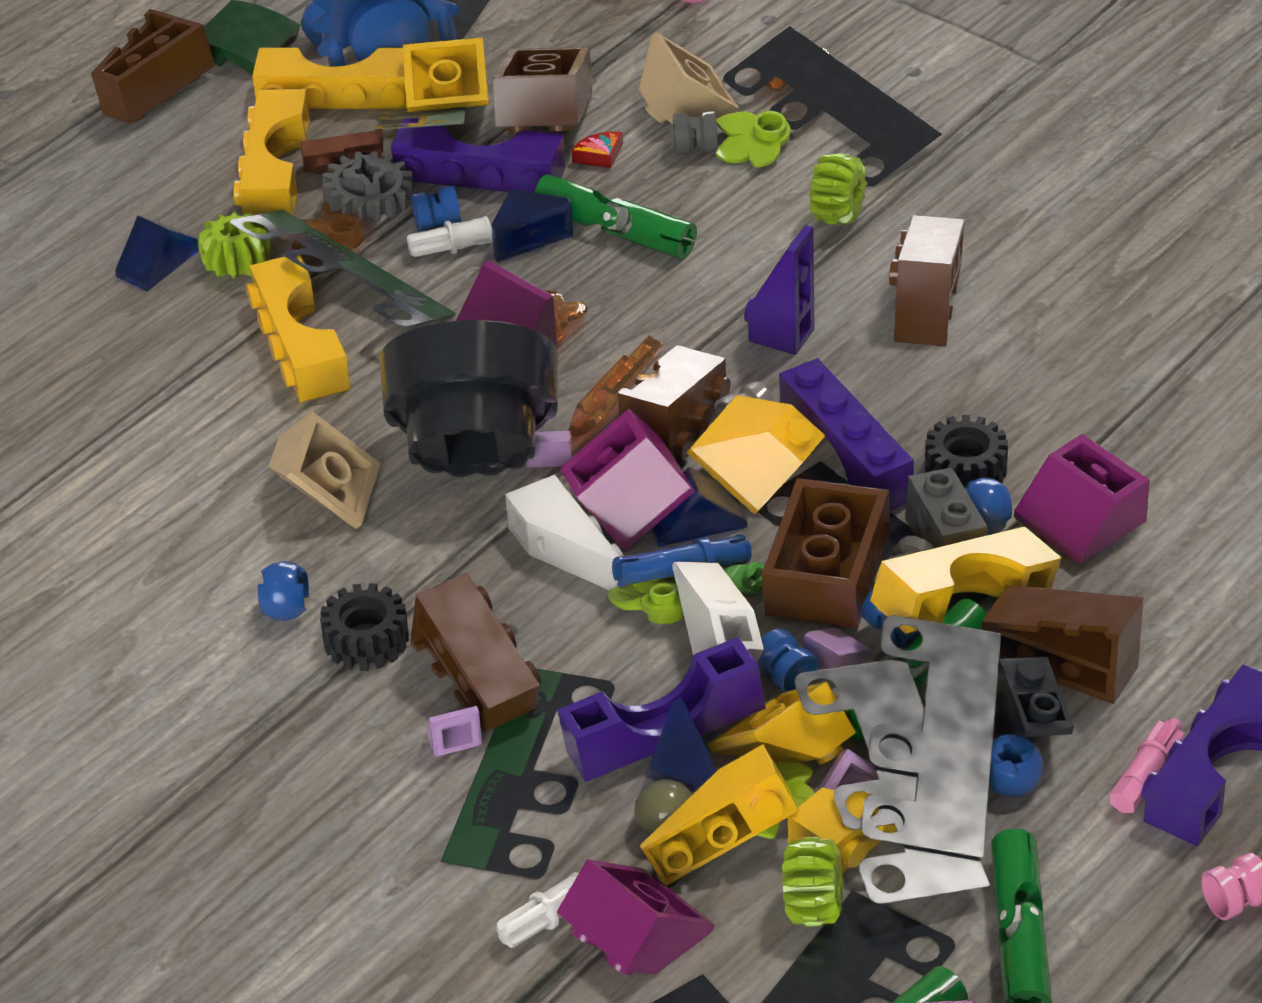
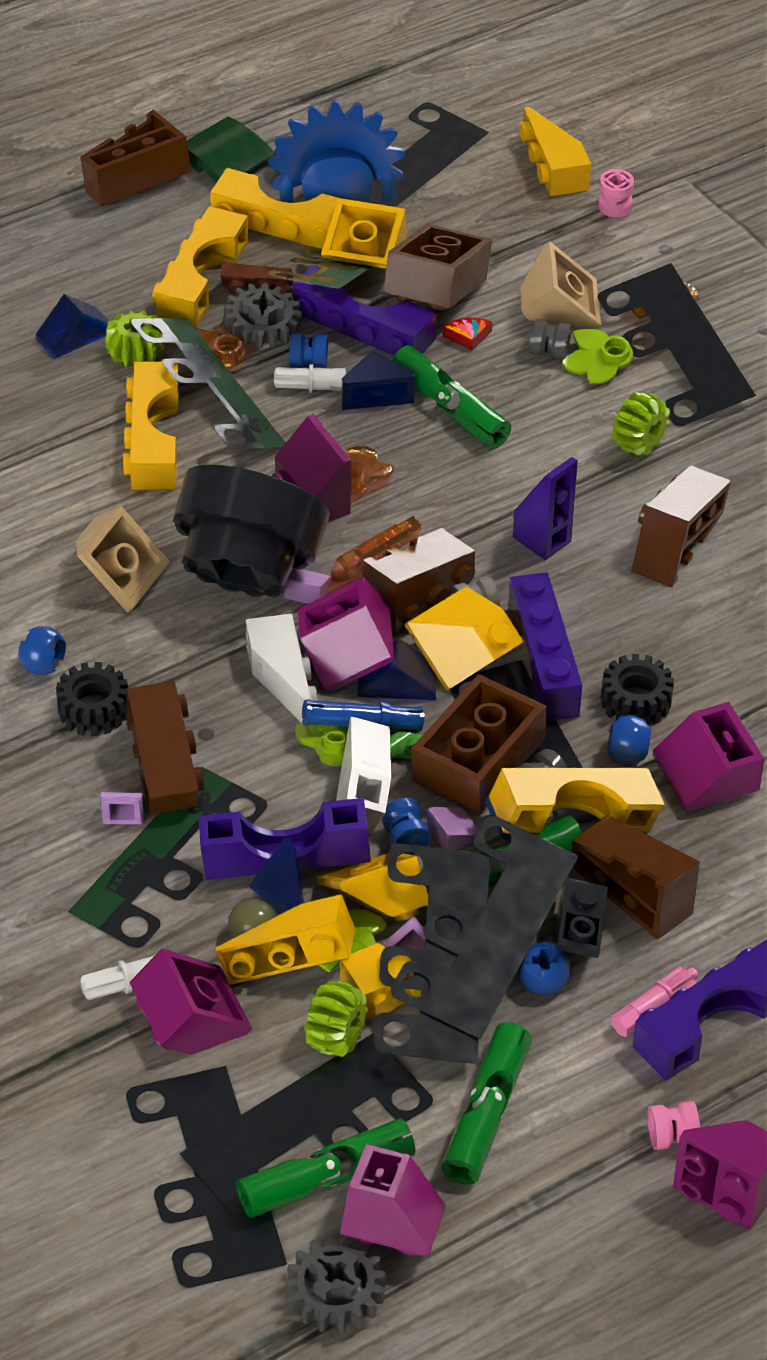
camera: 15 degrees right, 5 degrees up
dark grey brick [905,467,987,548] -> none

